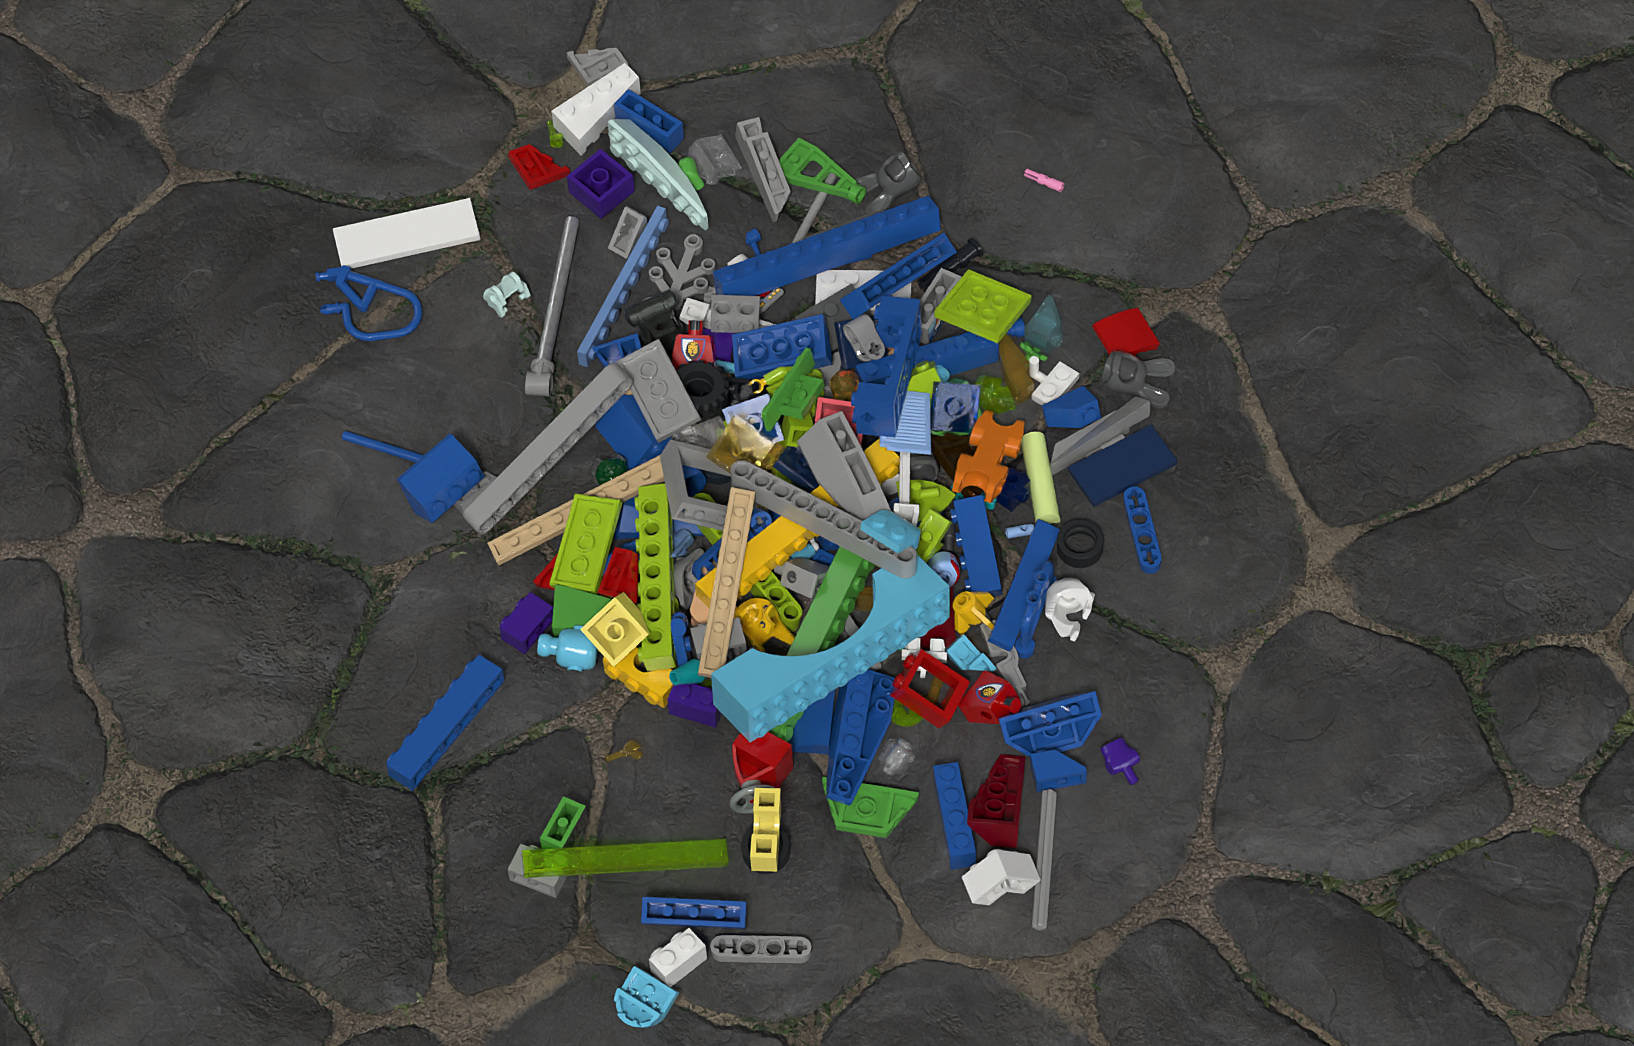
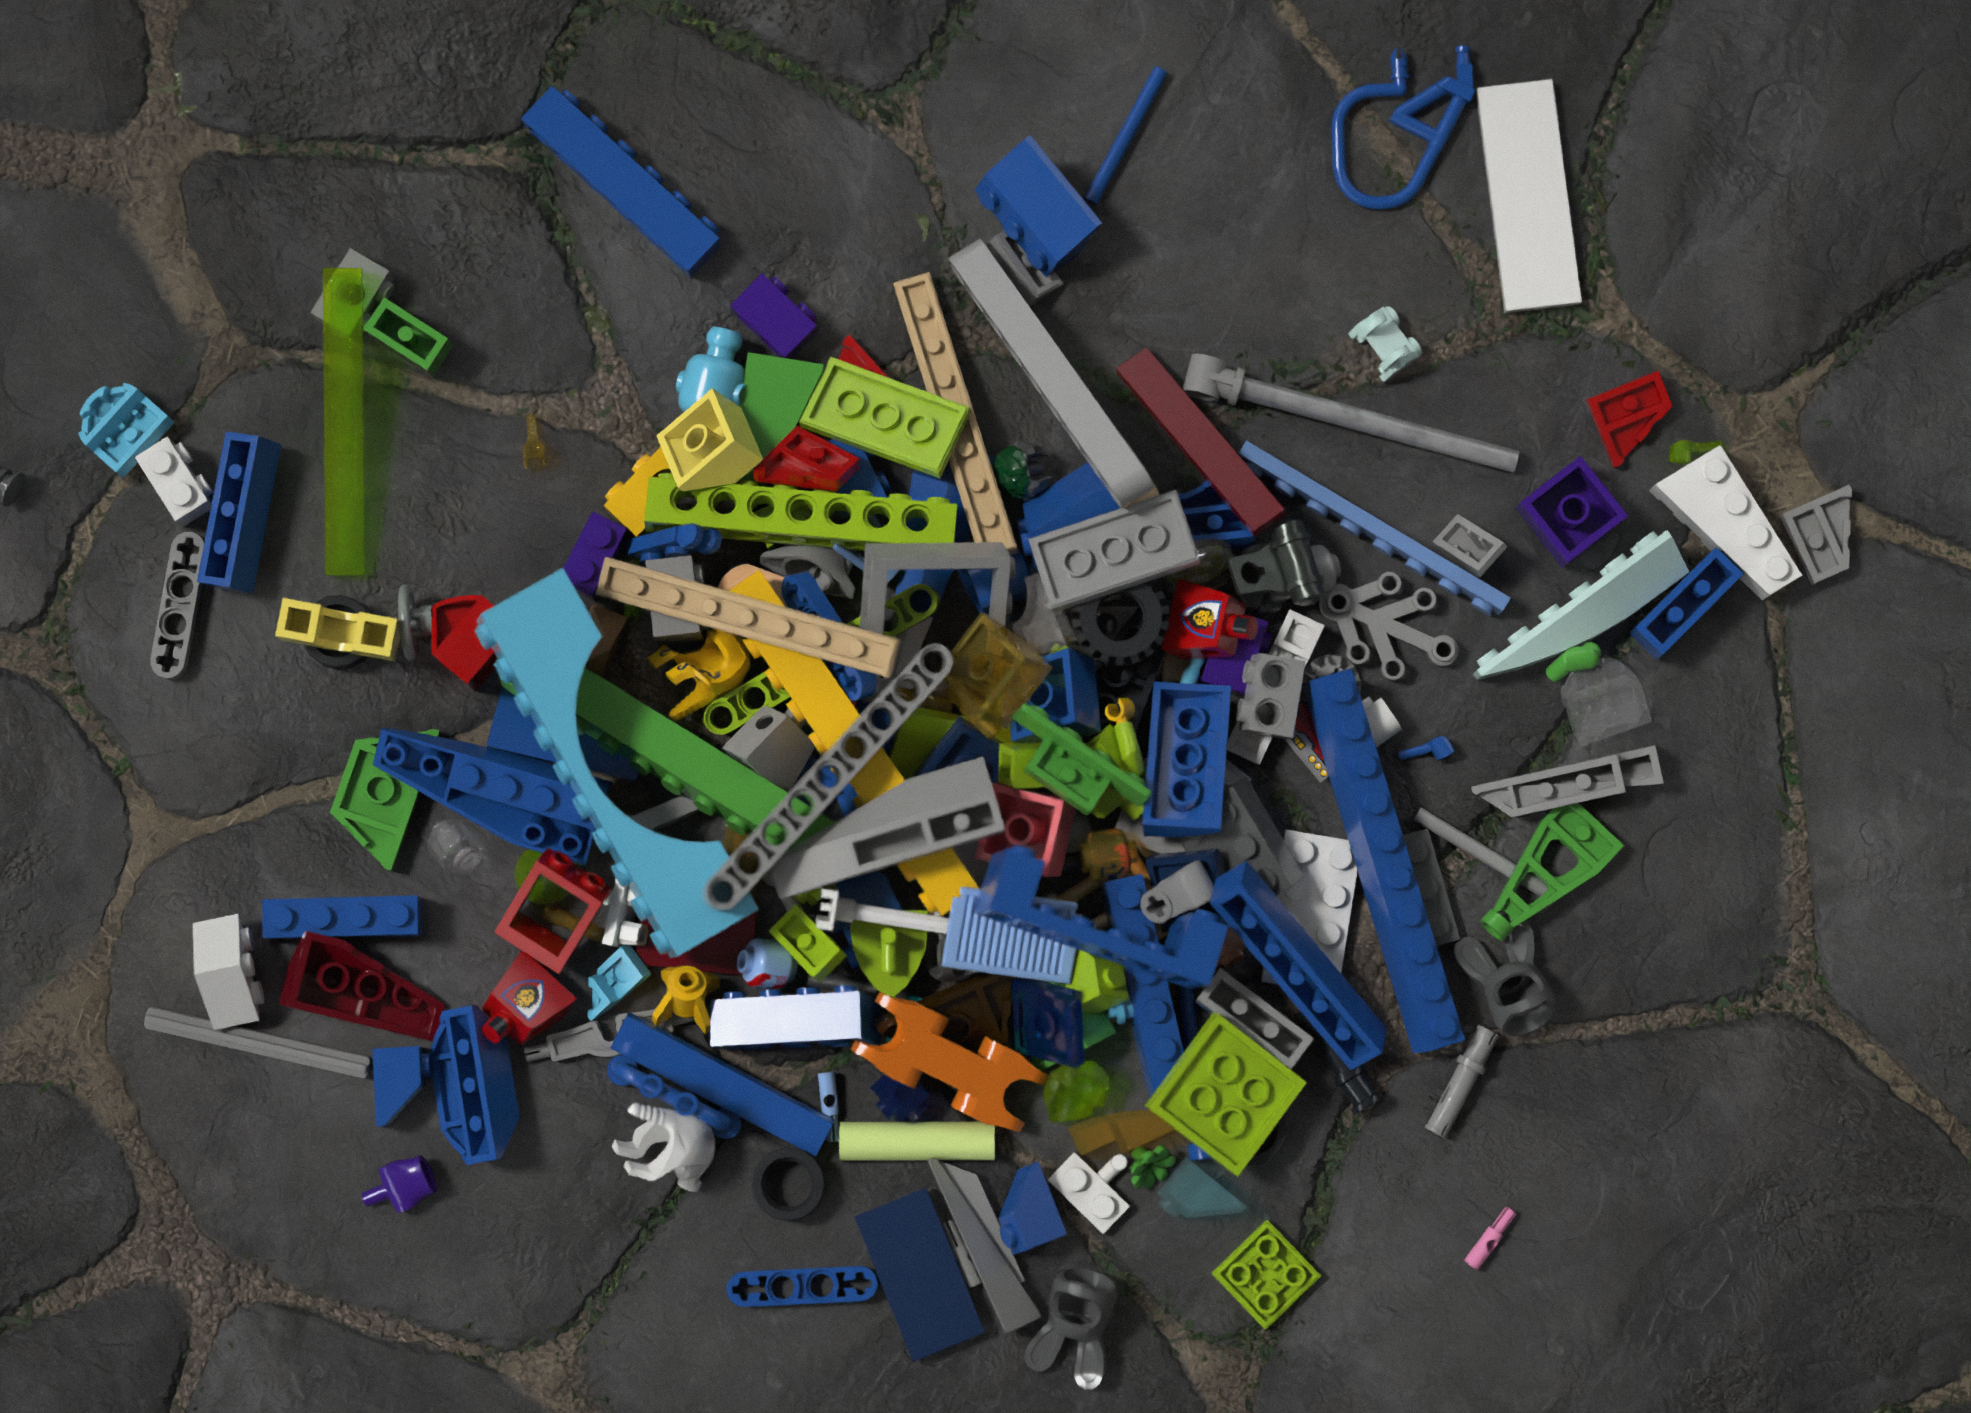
camera: 95 degrees right, 25 degrees up
teal cone [669,659,706,685] -> none
medium azure slope [860,510,921,554] -> none
red slope [1092,308,1160,356] -> none
none -> dark red tile [1116,347,1285,537]
none -> lime tile [1211,1219,1321,1330]
none -> light grey pin [1424,1025,1500,1139]

